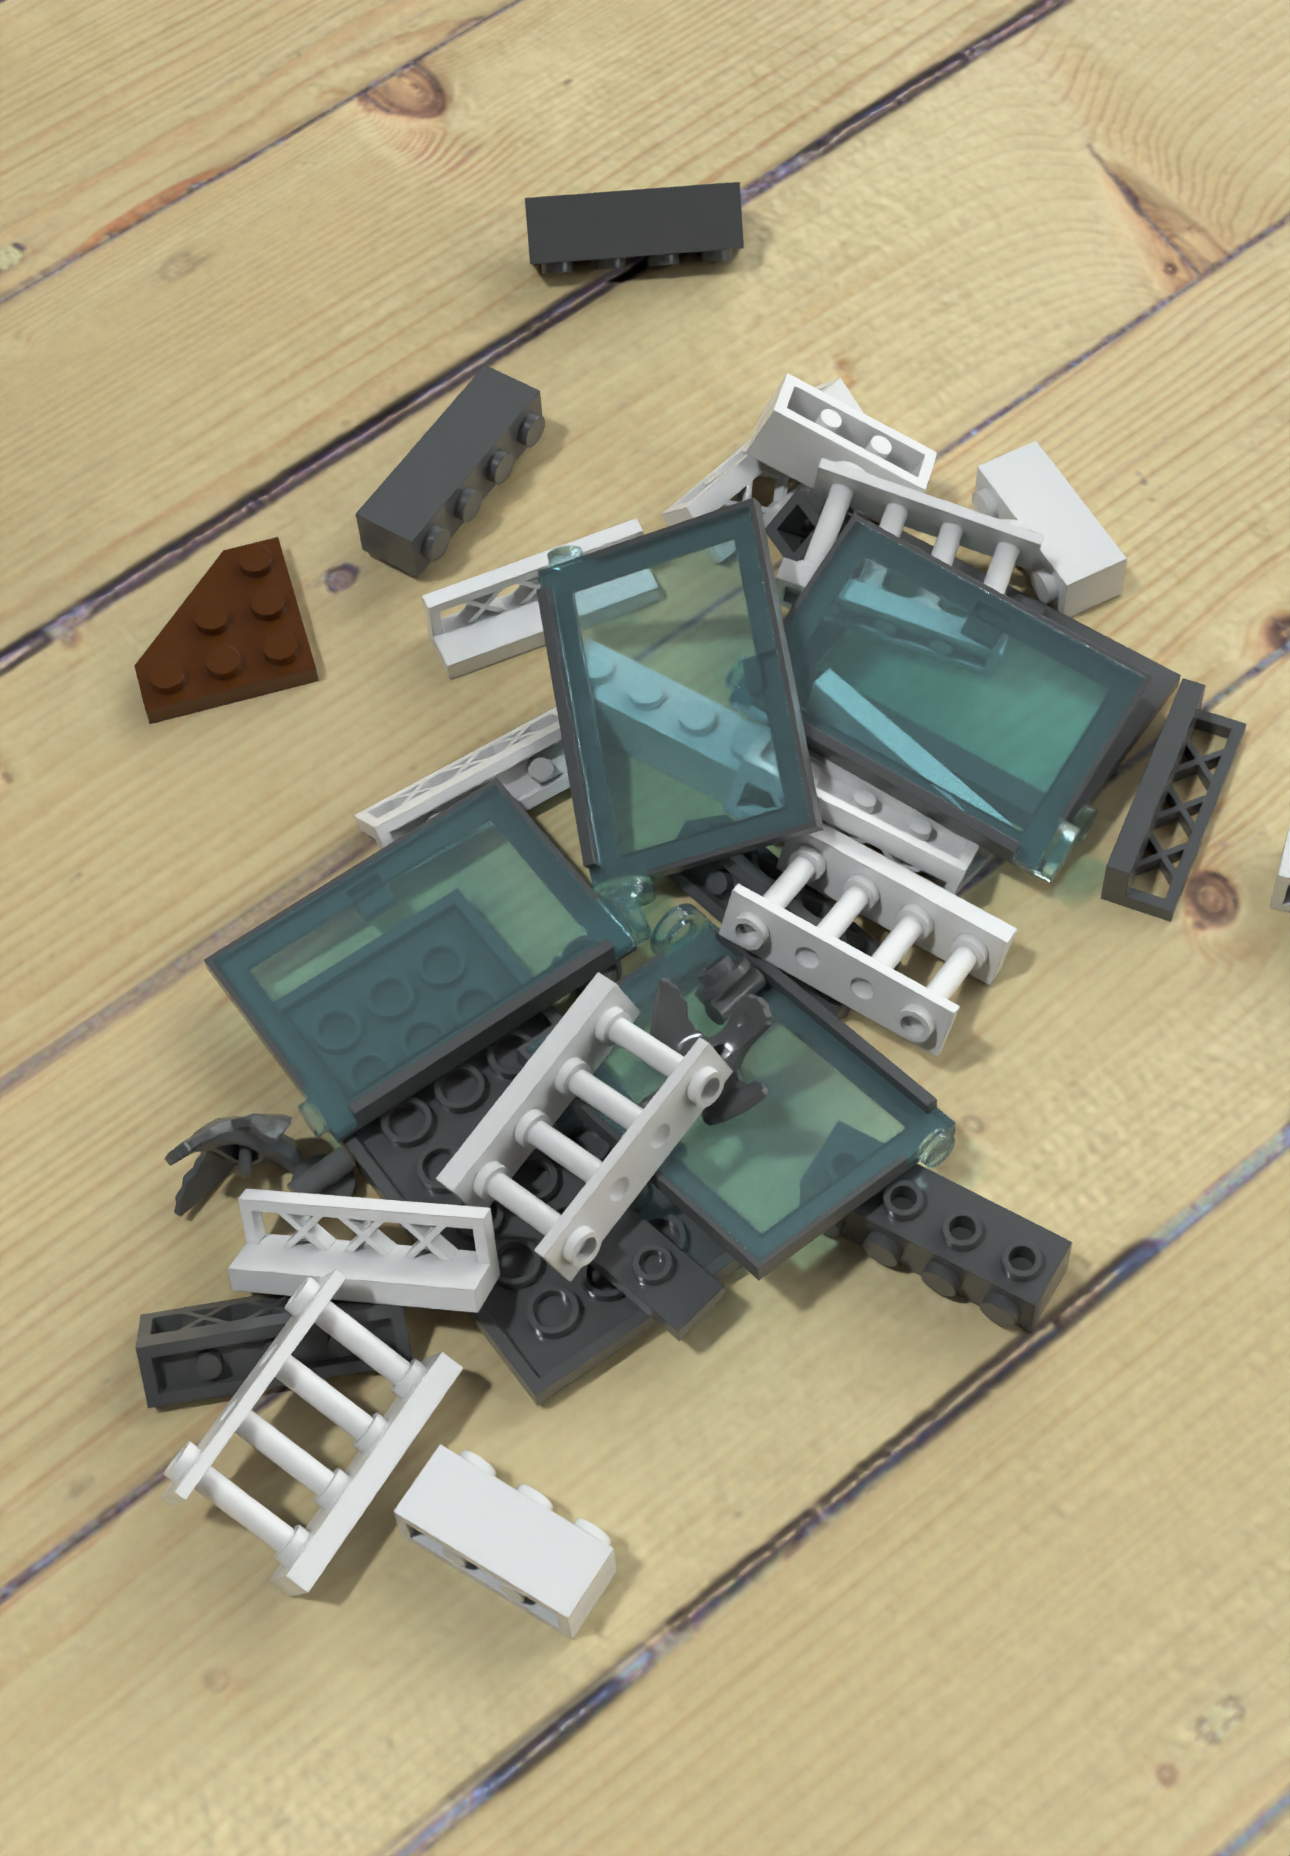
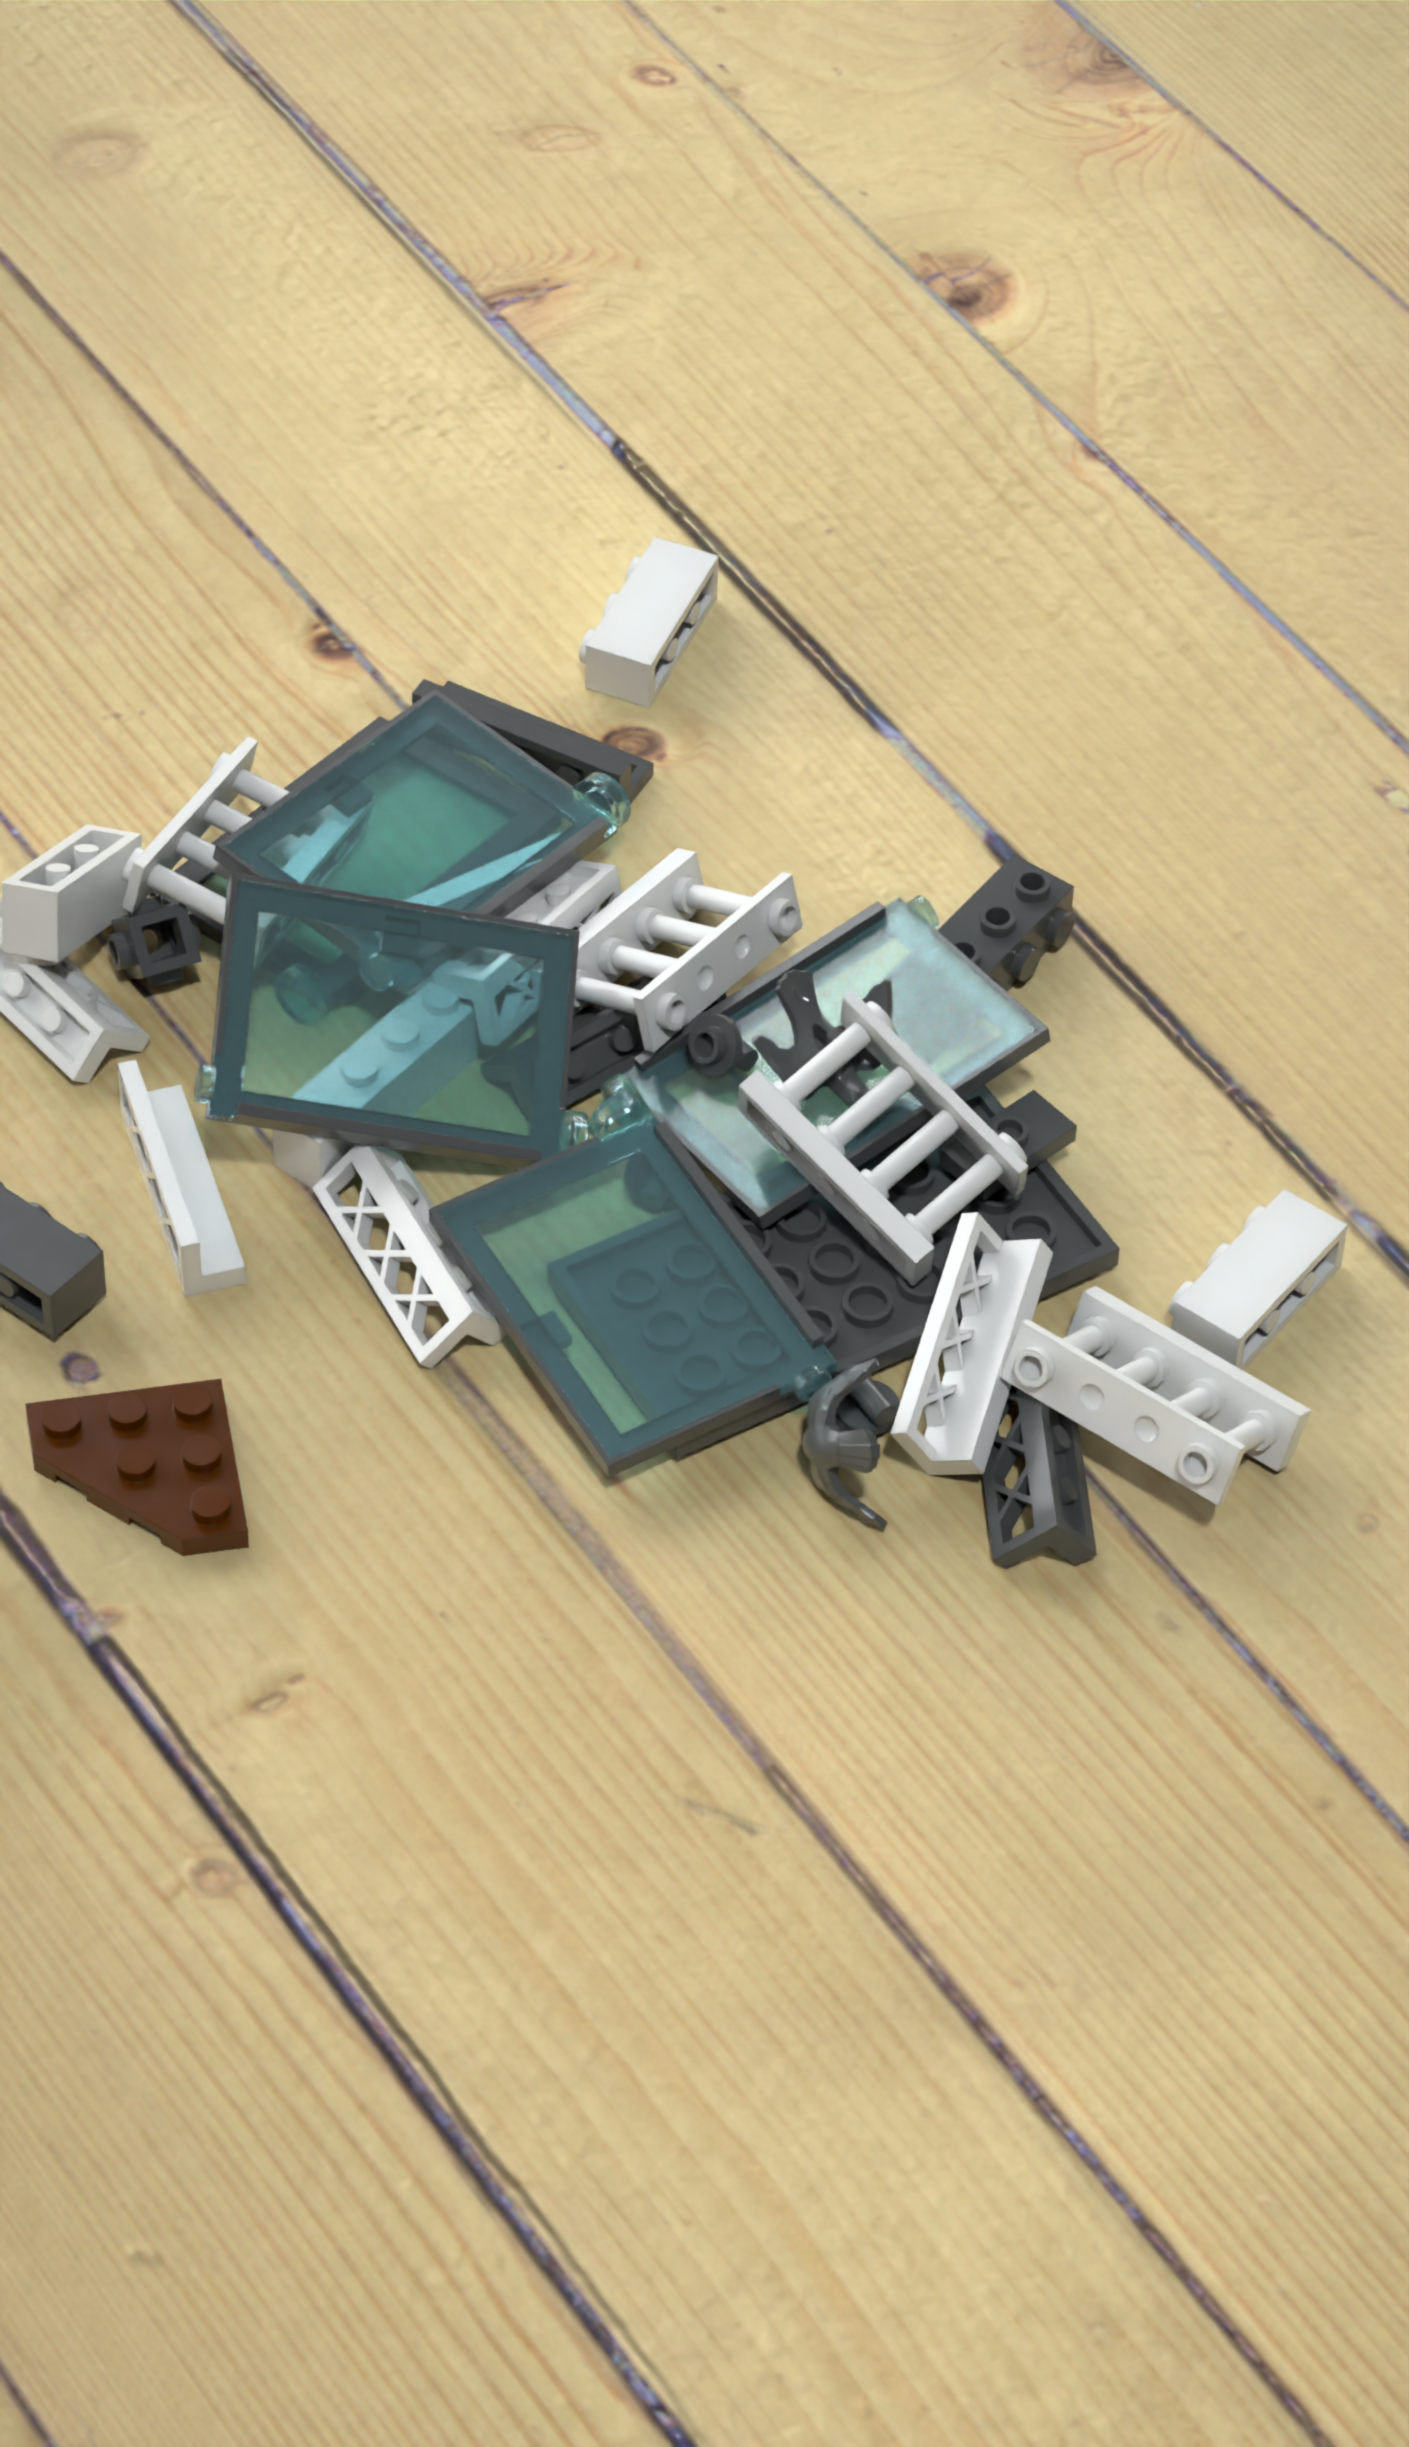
camera: 90 degrees left, 10 degrees down
white brick [972,441,1127,617] -> none

